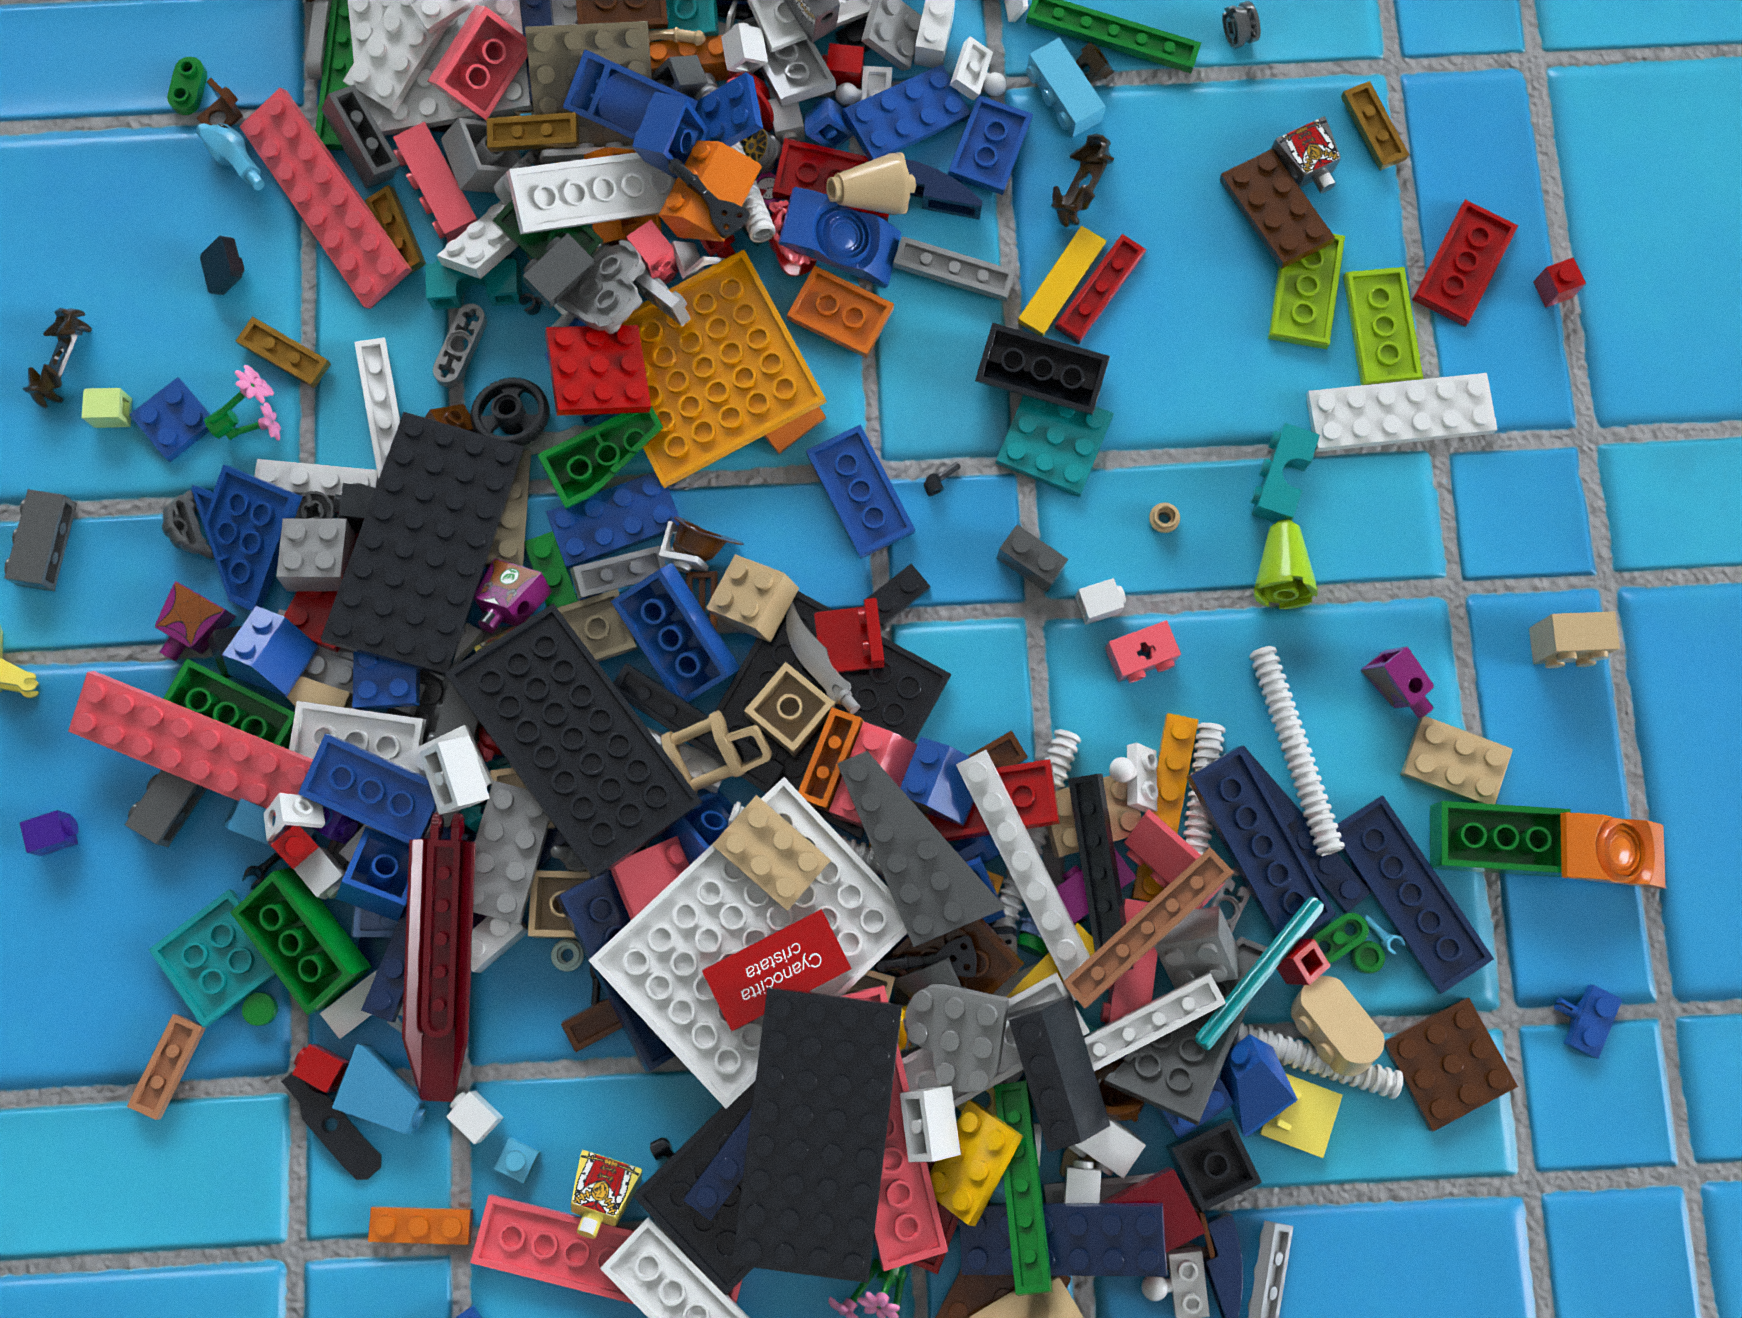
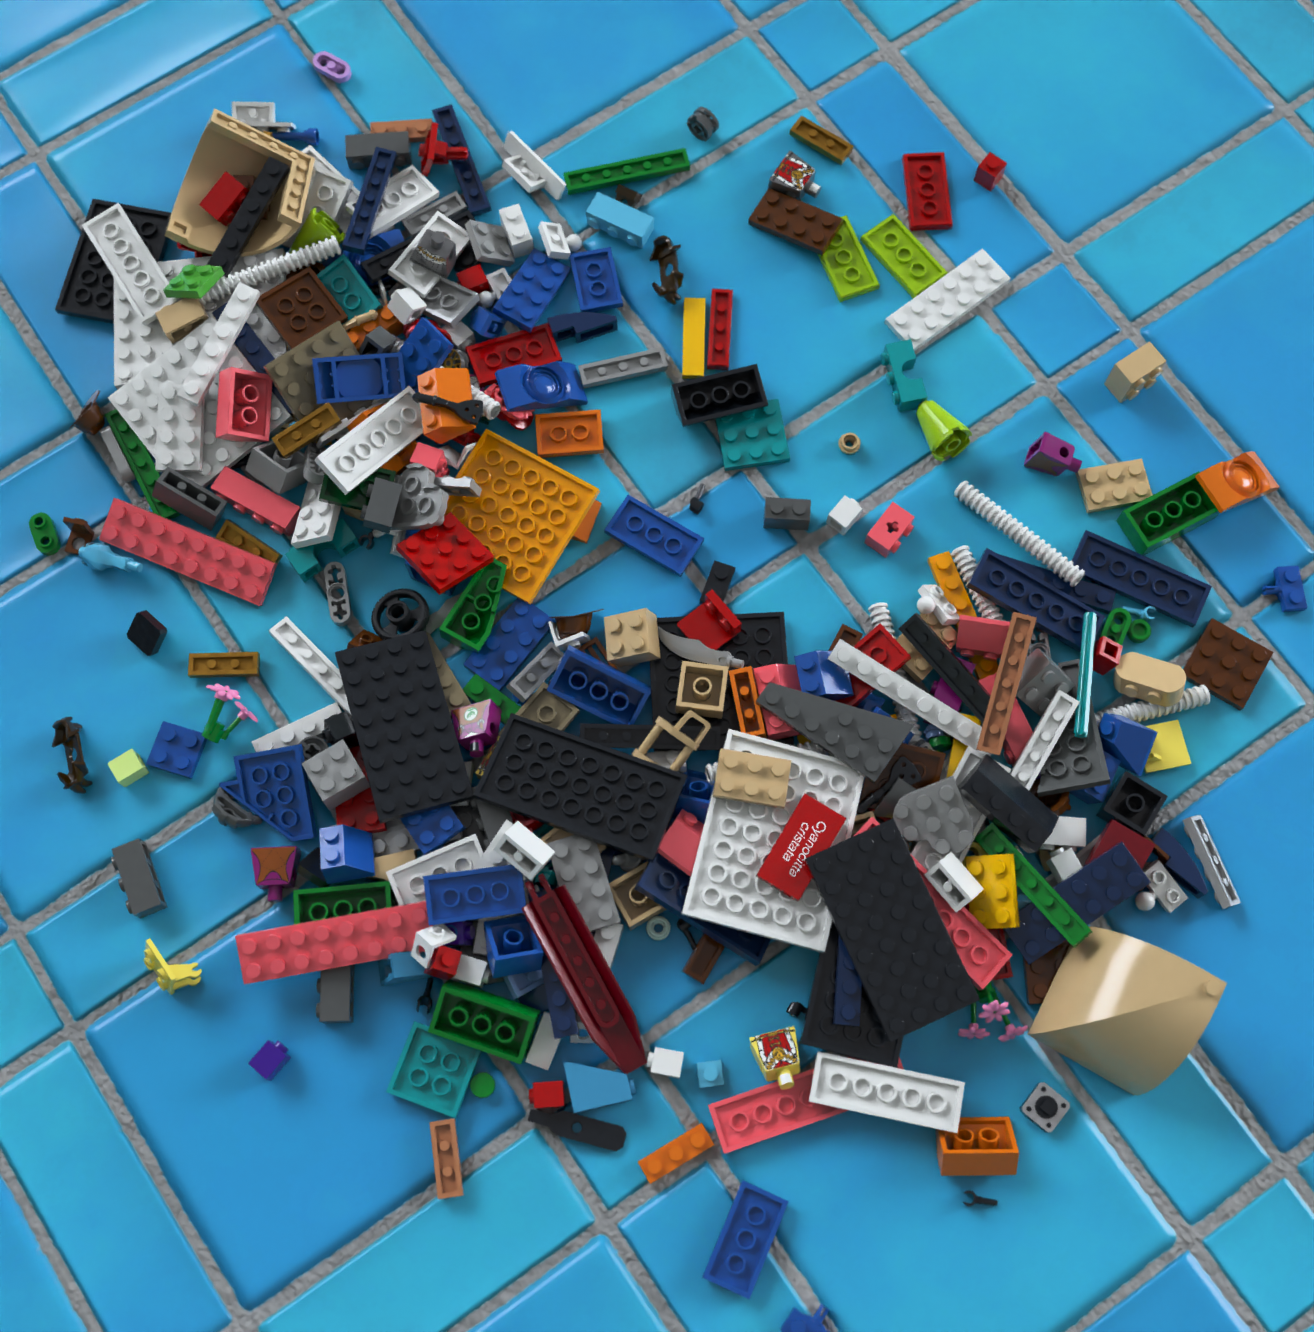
camera: 30 degrees left, 5 degrees down
blue slope [632,92,709,179] -> none
tan cone [826,152,916,215] -> none

